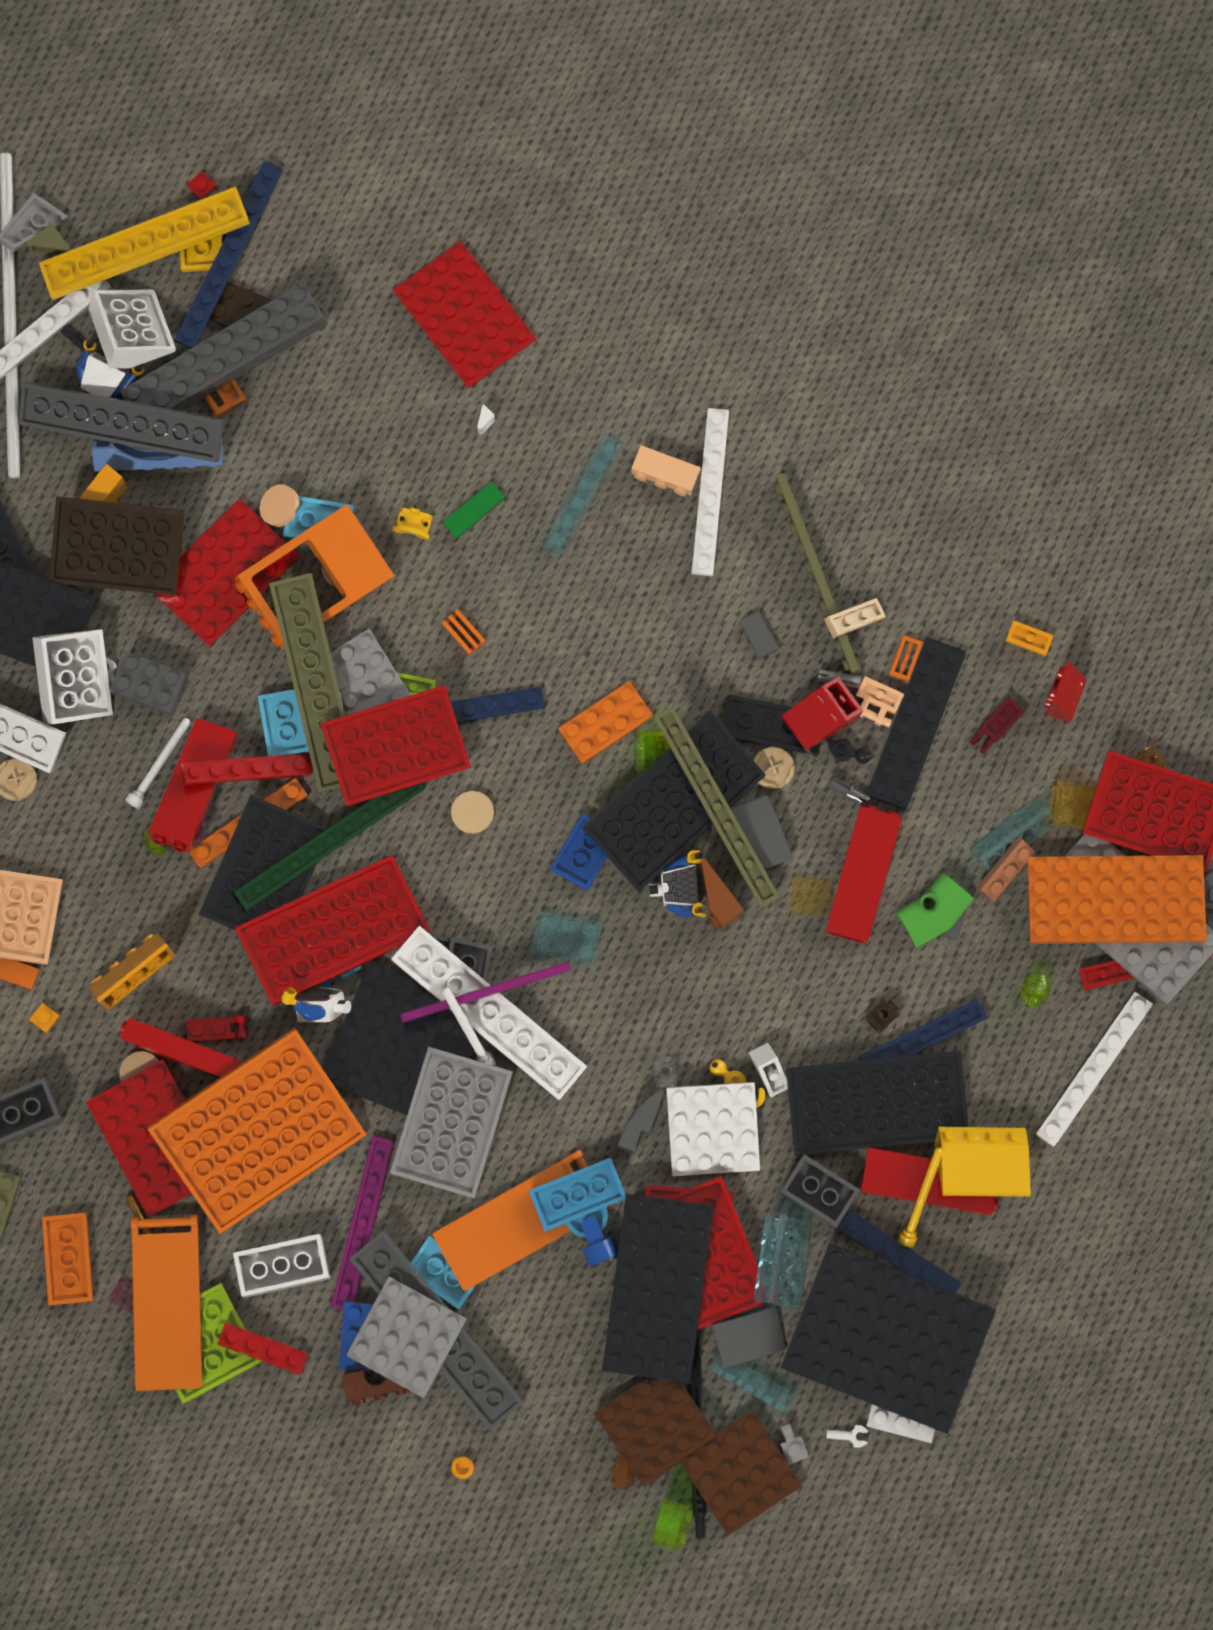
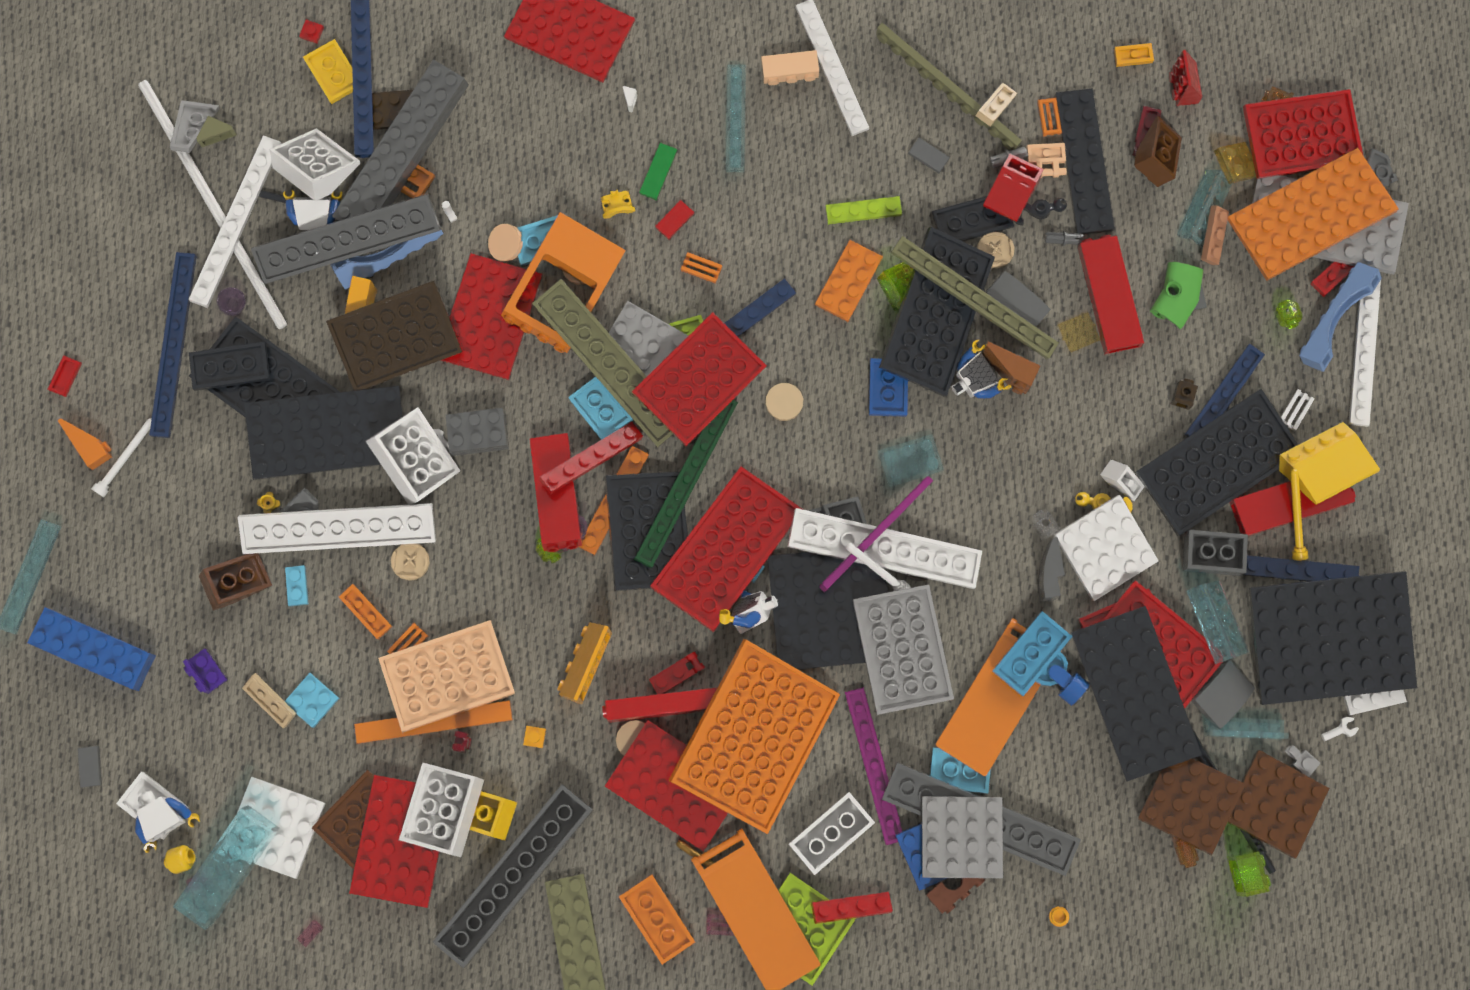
camera: 30 degrees left, 0 degrees up
yellow plate [39,187,250,300] -> none
white piece [125,718,190,809] -> none
none -> white bar [442,201,457,223]
none -> red tile [655,200,694,240]
none -> lime plate [825,196,902,225]
none -> reddish brown slope [1134,116,1182,187]
none -> white tile [1281,389,1315,431]
none -> medium blue arch [1299,262,1382,372]

